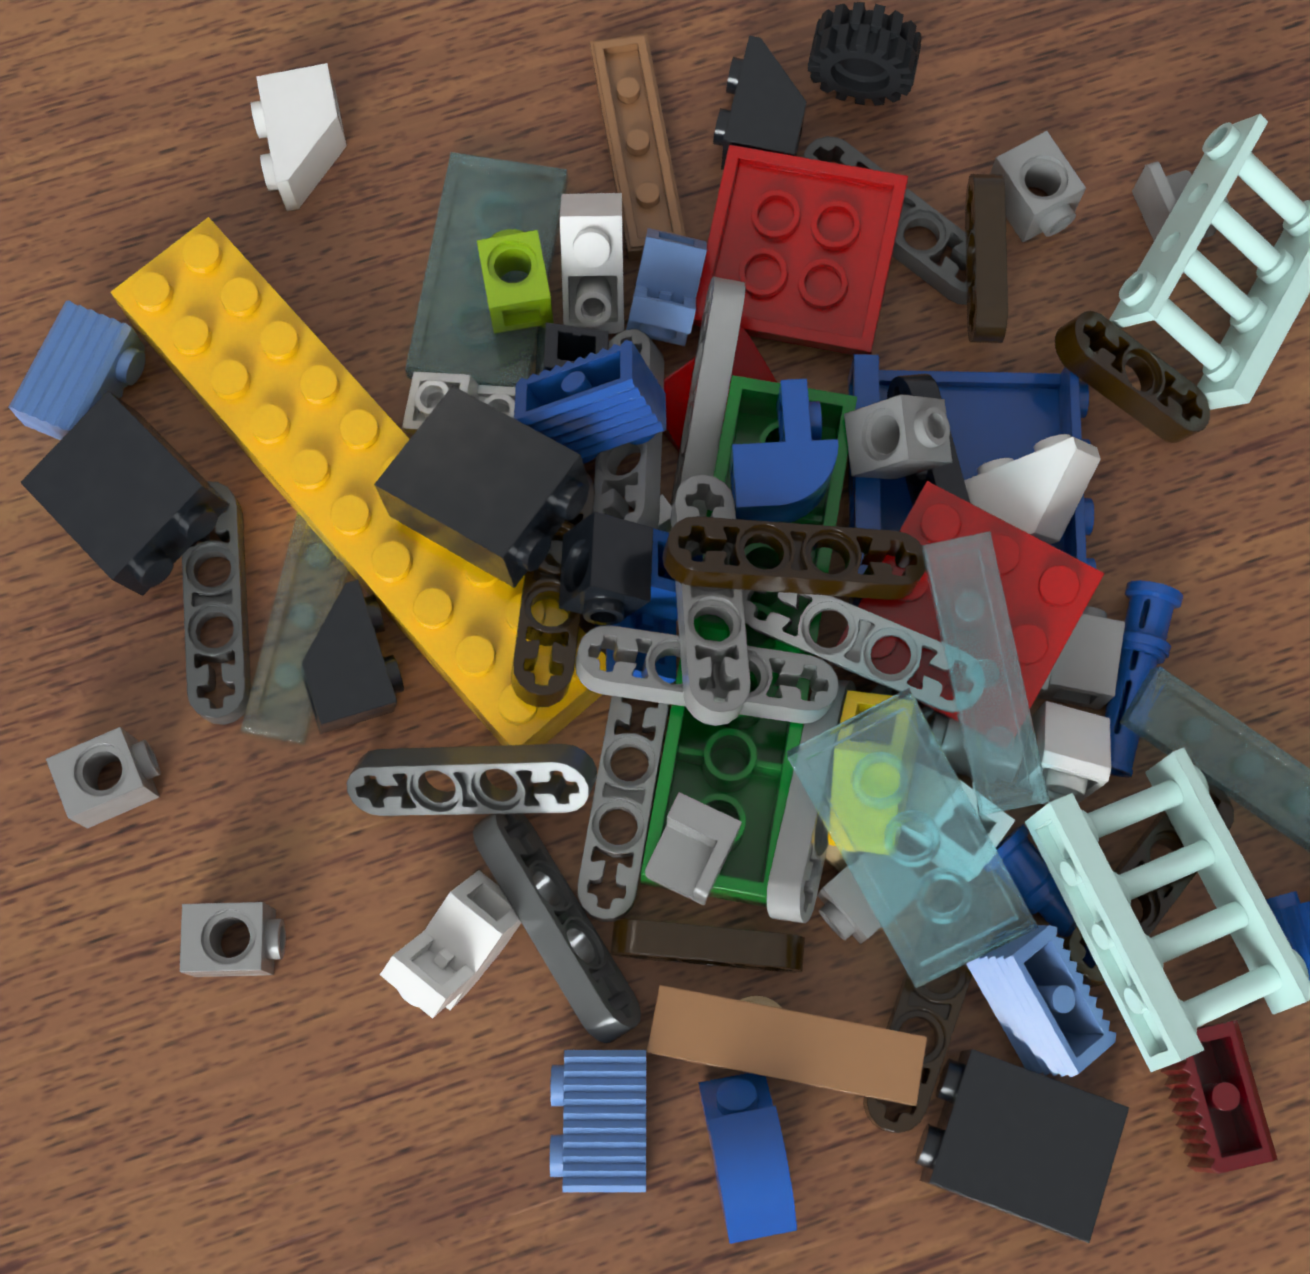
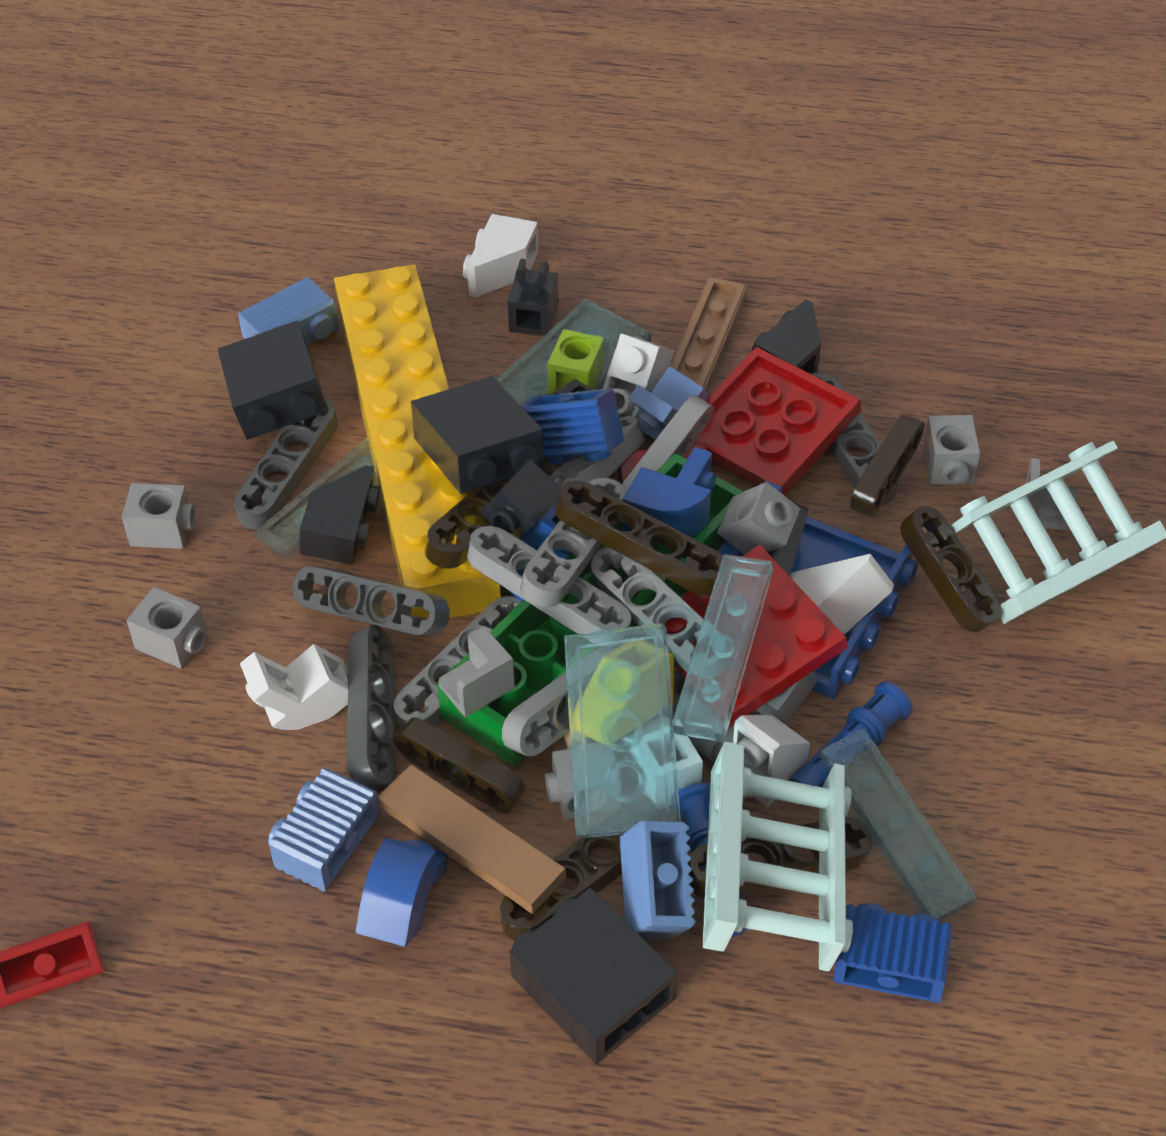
camera: 30 degrees right, 25 degrees down
black tyre [808,2,922,106] -> none
light grey brick [1037,606,1125,710] -> none
dark red brick [1161,1020,1278,1174] -> none
none -> black brick [507,258,559,337]

